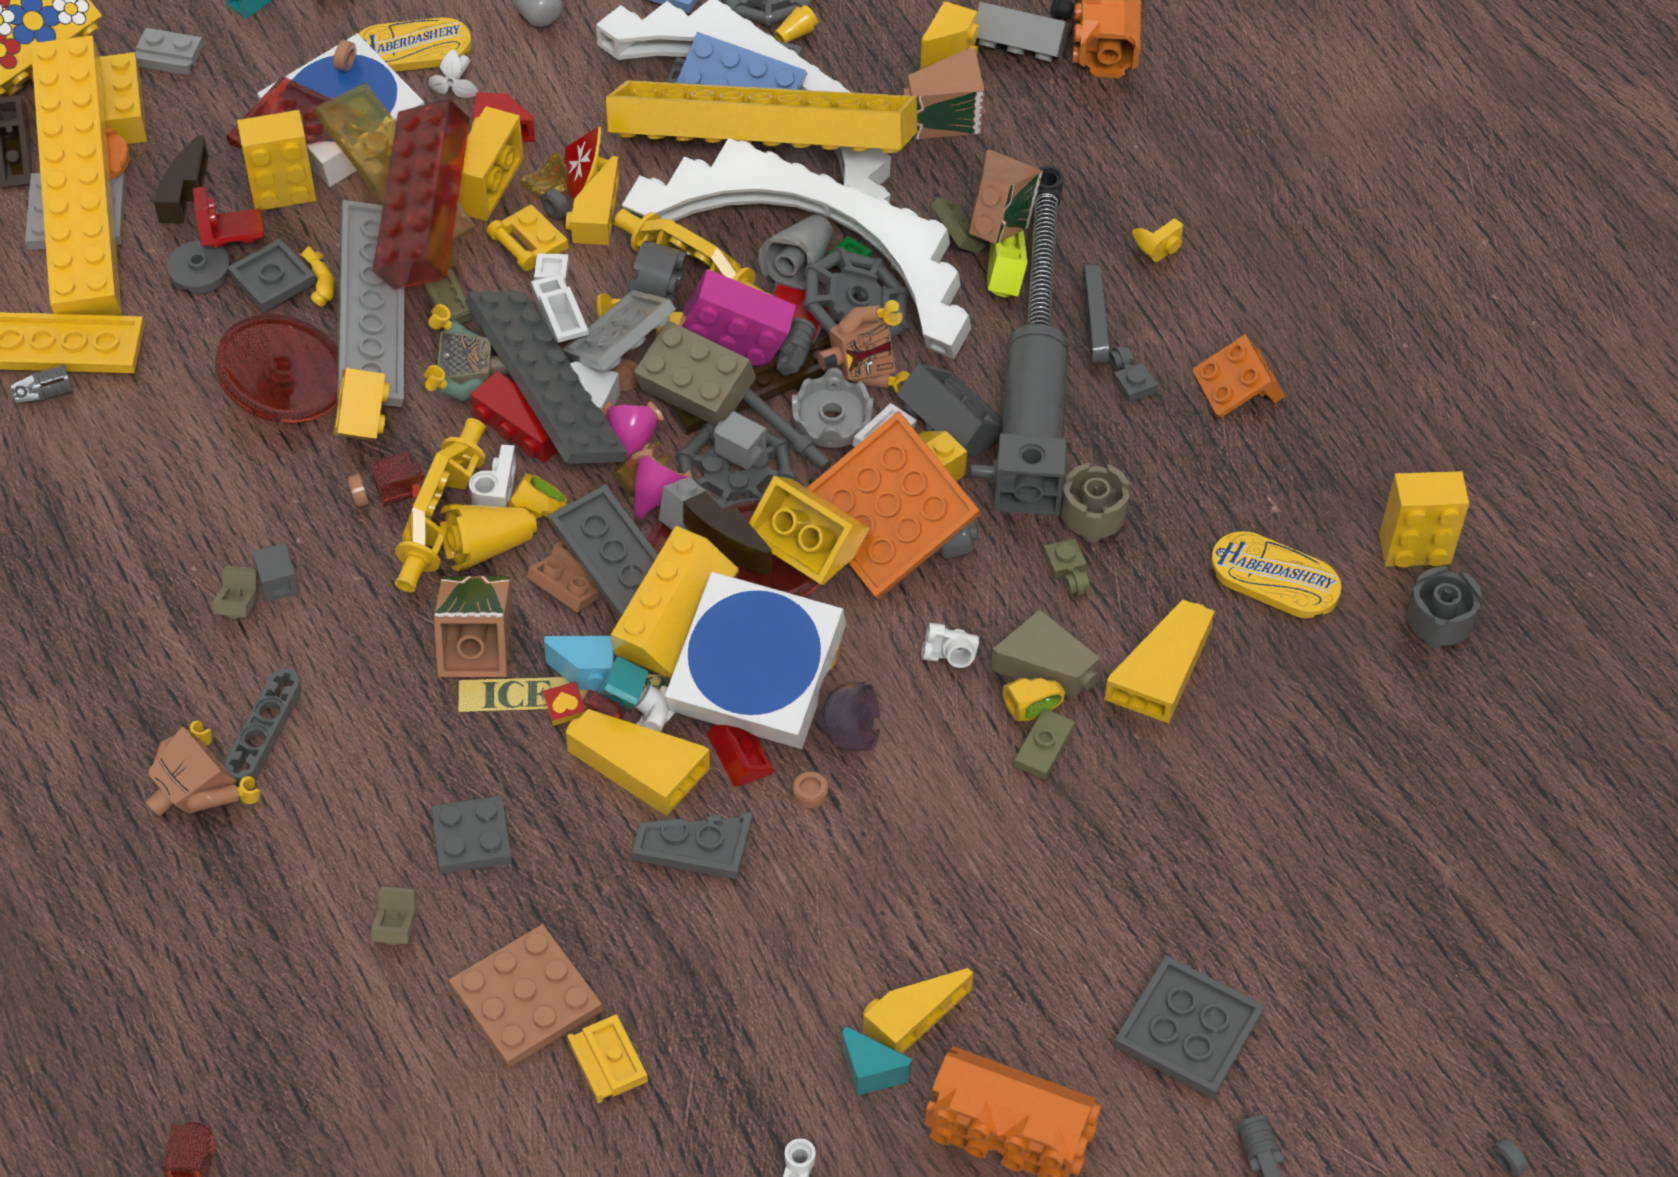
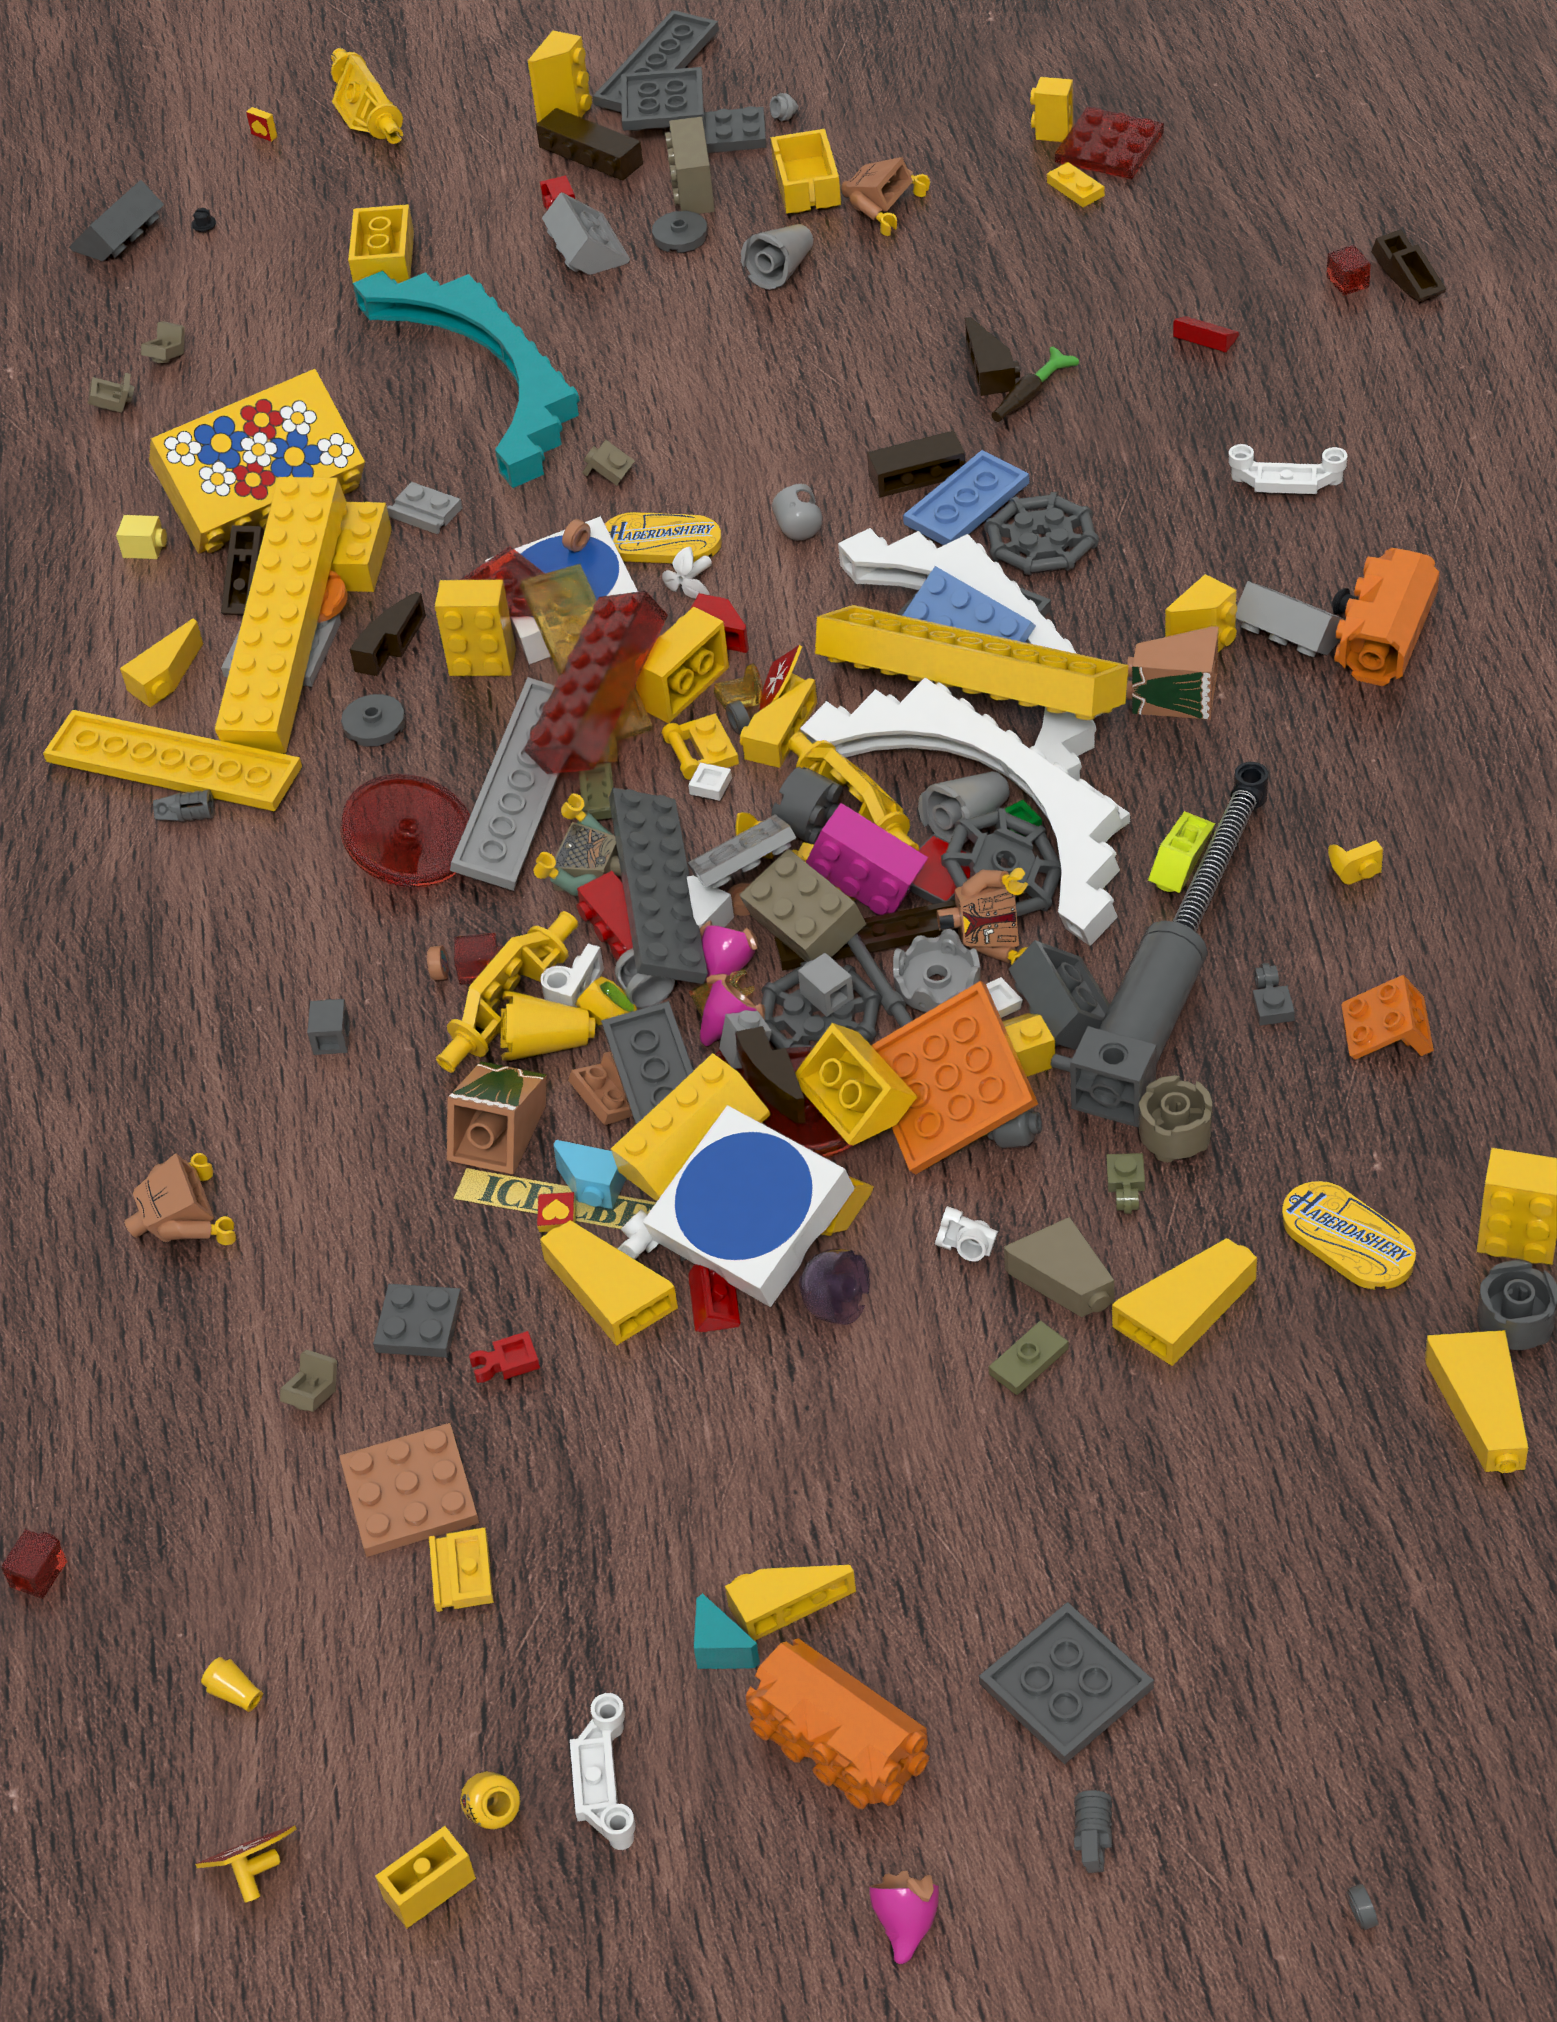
camera: 25 degrees right, 5 degrees down
red bracket [193,187,264,248] -> none
dark tan bracket [213,565,258,619] -> none
dark grey beam [224,668,302,787] -> none
dark grey plate [227,238,316,313] -> none
yellow arm [300,246,336,307] -> none
yellow brick [334,368,389,441] -> none
white slope [531,274,589,343] -> none
clear red plate [582,690,625,720] -> none
teal slope [595,656,649,712] -> none
dark grey wing [632,812,753,880] -> none
yellow cone [774,5,818,43] -> none
dark grey hinge [776,318,816,376] -> none
nougat tile [793,771,828,808] -> none
olive plate [931,197,985,254] -> none
nougat slope [969,149,1043,244] -> none
yellow rock [1002,678,1065,721] -> none
dark grey beam [1082,263,1109,364] -> none
none -> red plate [469,1331,540,1383]
none -> light grey helmet [615,948,675,1008]
none -> yellow slope [1425,1330,1528,1473]

